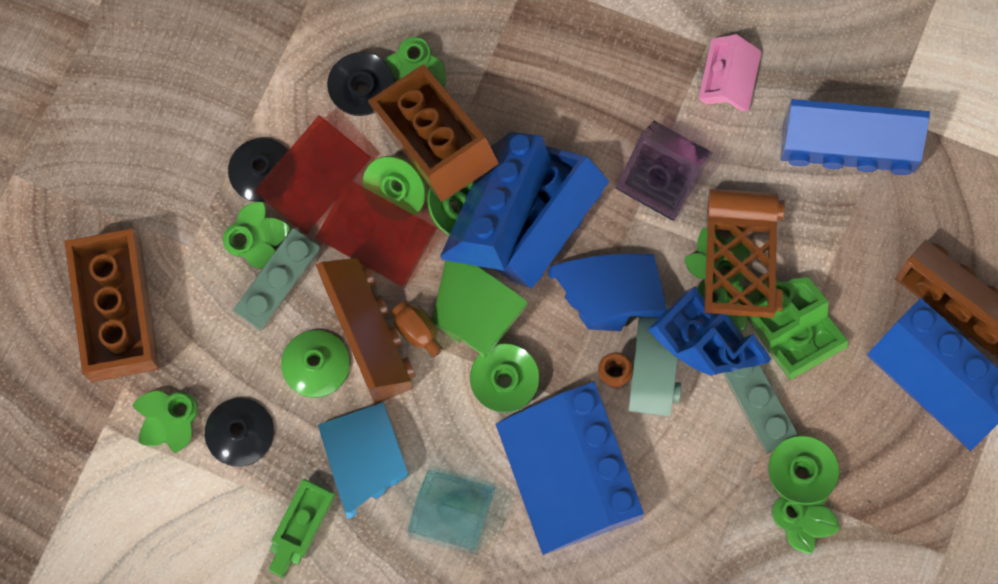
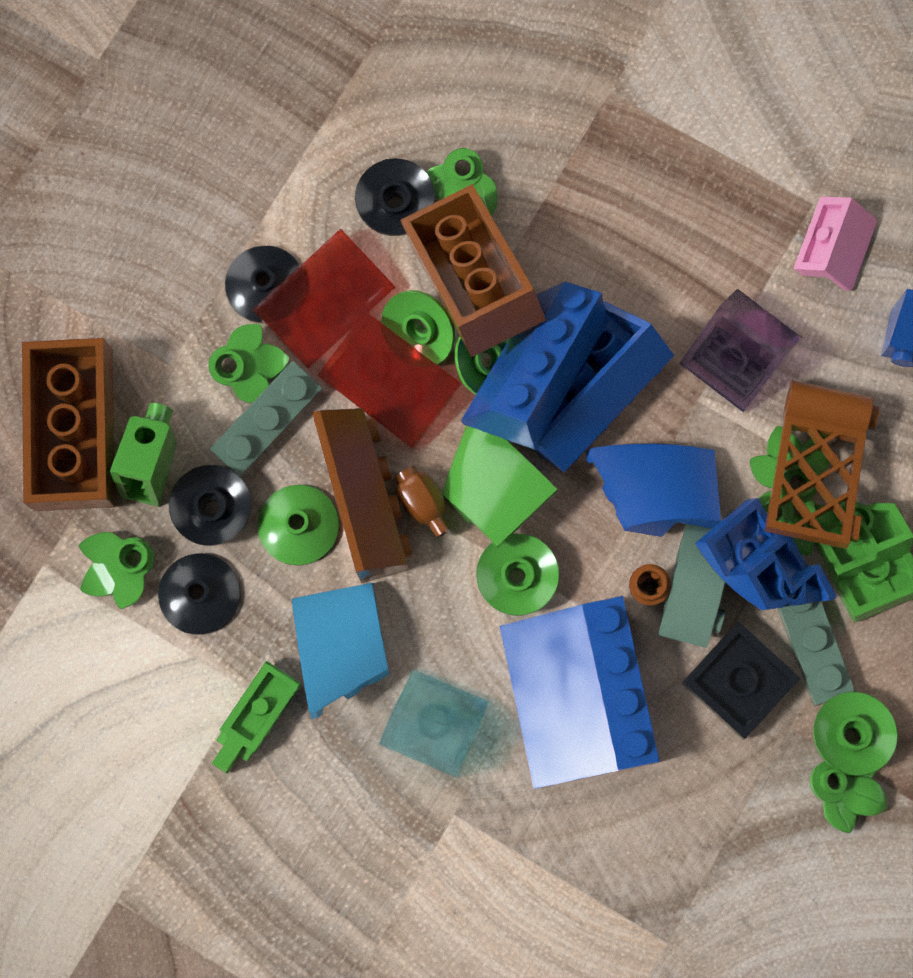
camera: 10 degrees right, 5 degrees up
none -> bright green torso [110,403,177,507]
none -> black dish [169,465,251,546]
none -> black plate [681,621,801,740]

